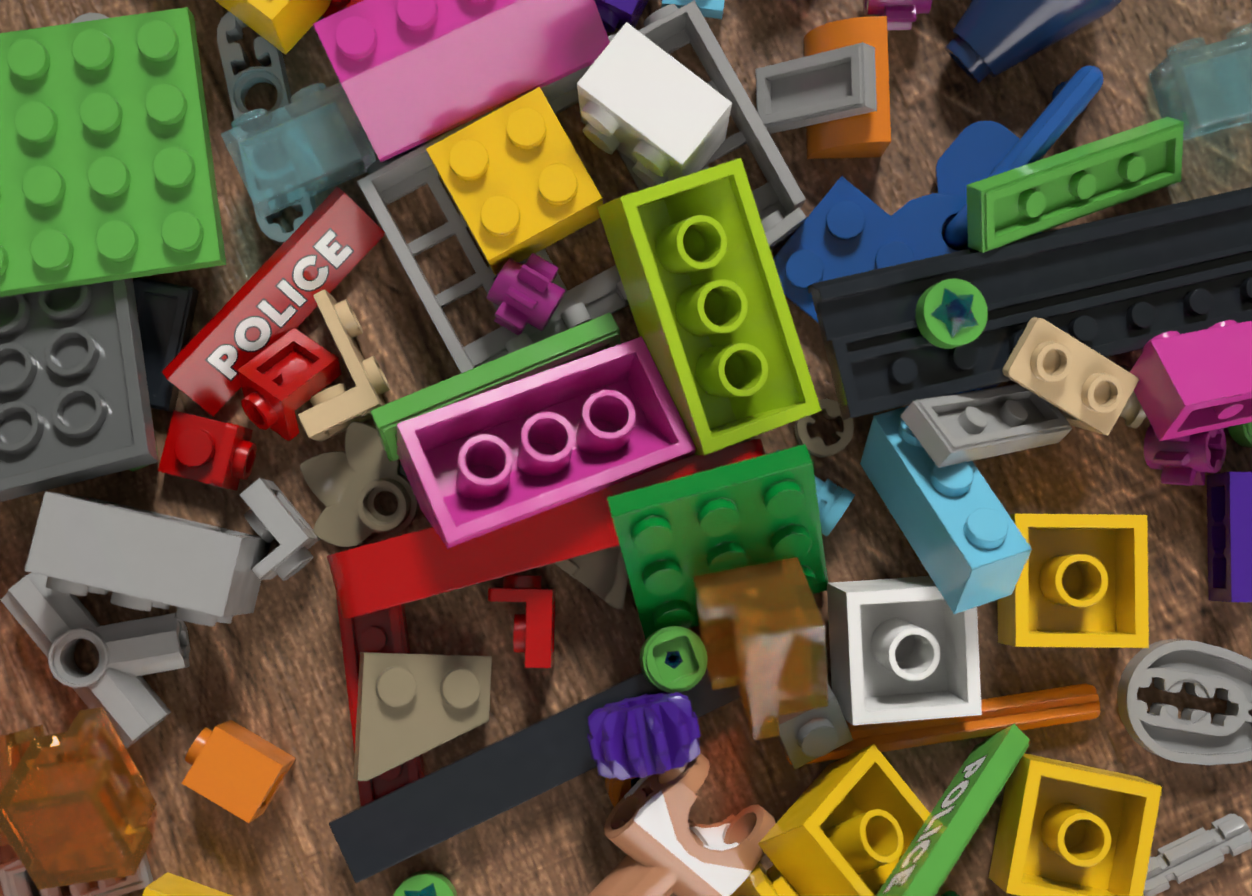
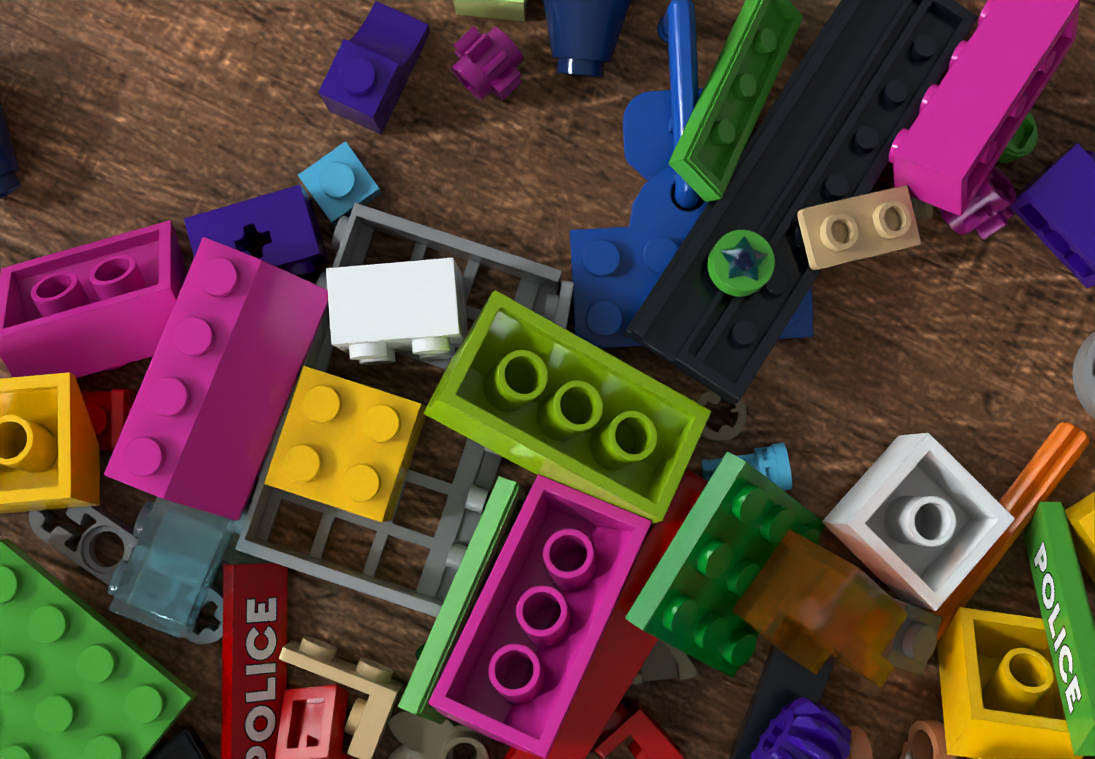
camera: 40 degrees left, 0 degrees up
magenta gear [486,253,566,335] -> none
bright green tile [639,626,708,693] -> none
light grey tile [756,42,877,134] -> none
orange brick [804,16,891,159] -> none
medium azure brick [860,406,1032,614] -> none
light grey tile [901,384,1072,468] -> none
yellow brick [998,514,1149,648] -> none

